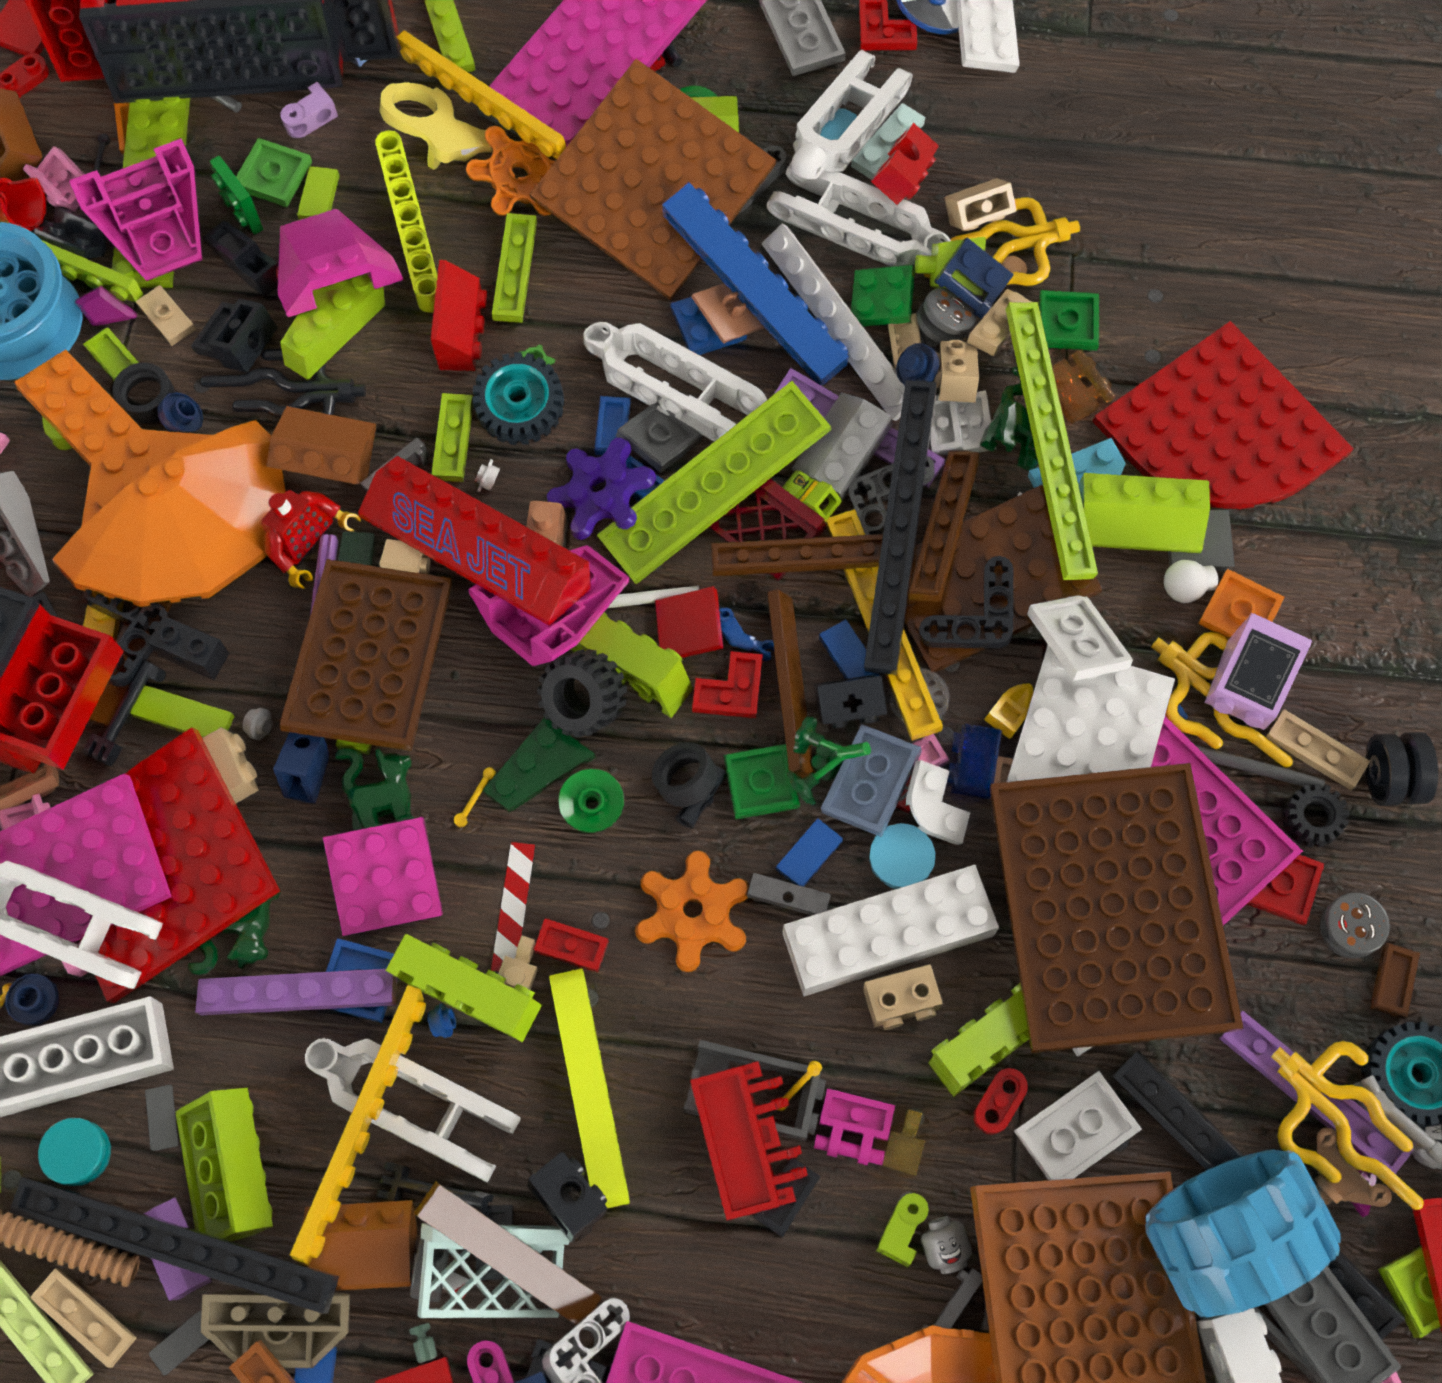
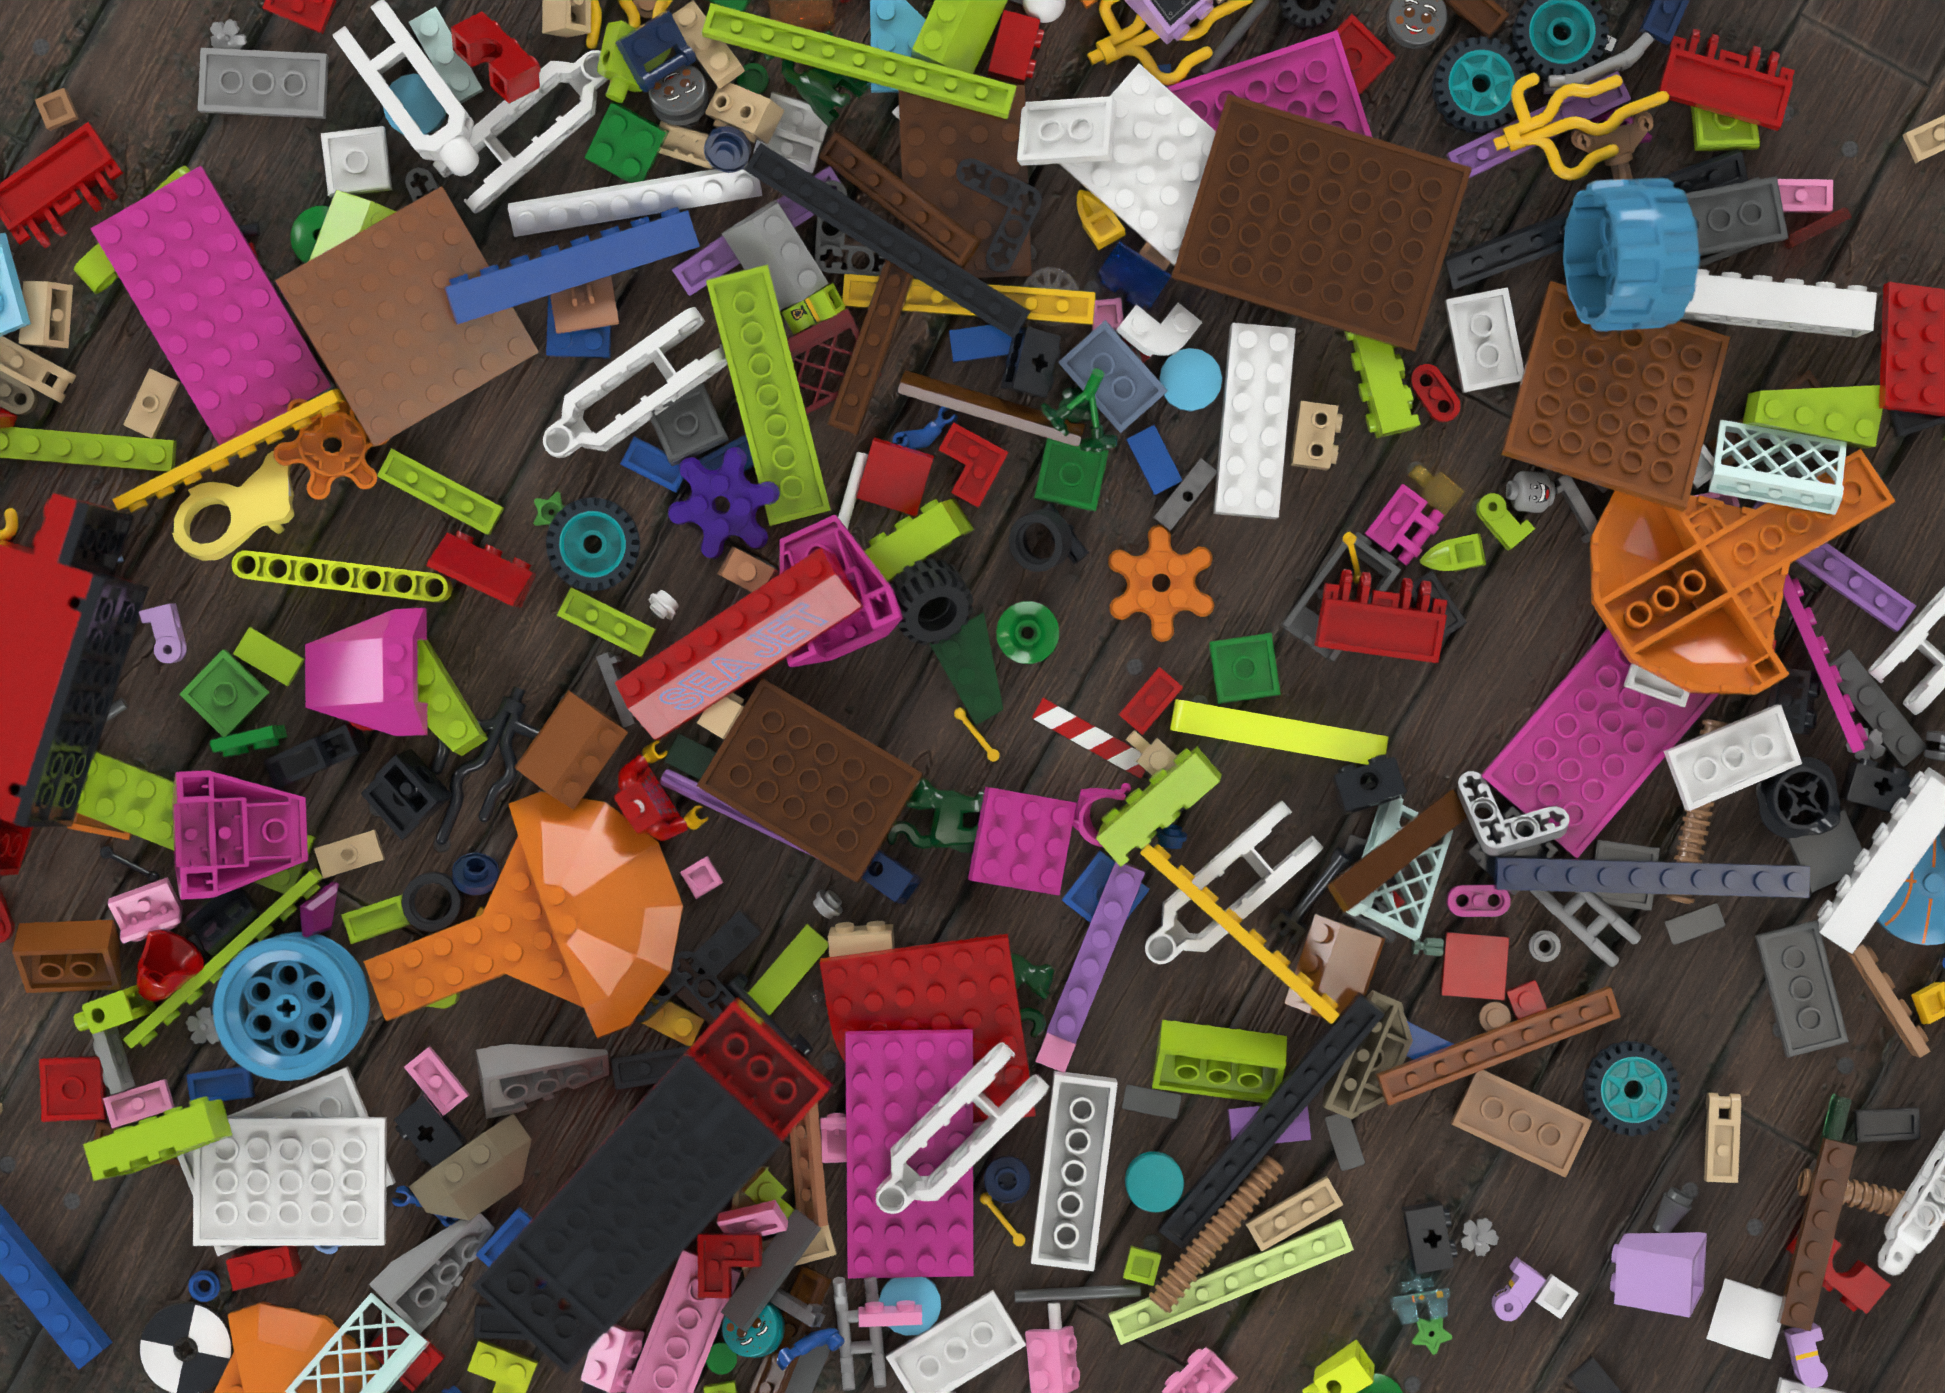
camera: 65 degrees left, 20 degrees up
none -> tan plate [123,368,181,439]
none -> white plate [321,126,392,197]
none -> bright pink tile [680,856,724,899]
none -> green tile [737,63,769,95]
none -> red brick [988,10,1045,85]
none -> bright pink tile [1035,1032,1076,1073]
none -> dark pink helmet [1073,783,1131,847]
none -> green plate [1209,633,1281,704]
none -> lime plate [1420,533,1486,571]
none -> wheel [1432,37,1528,134]

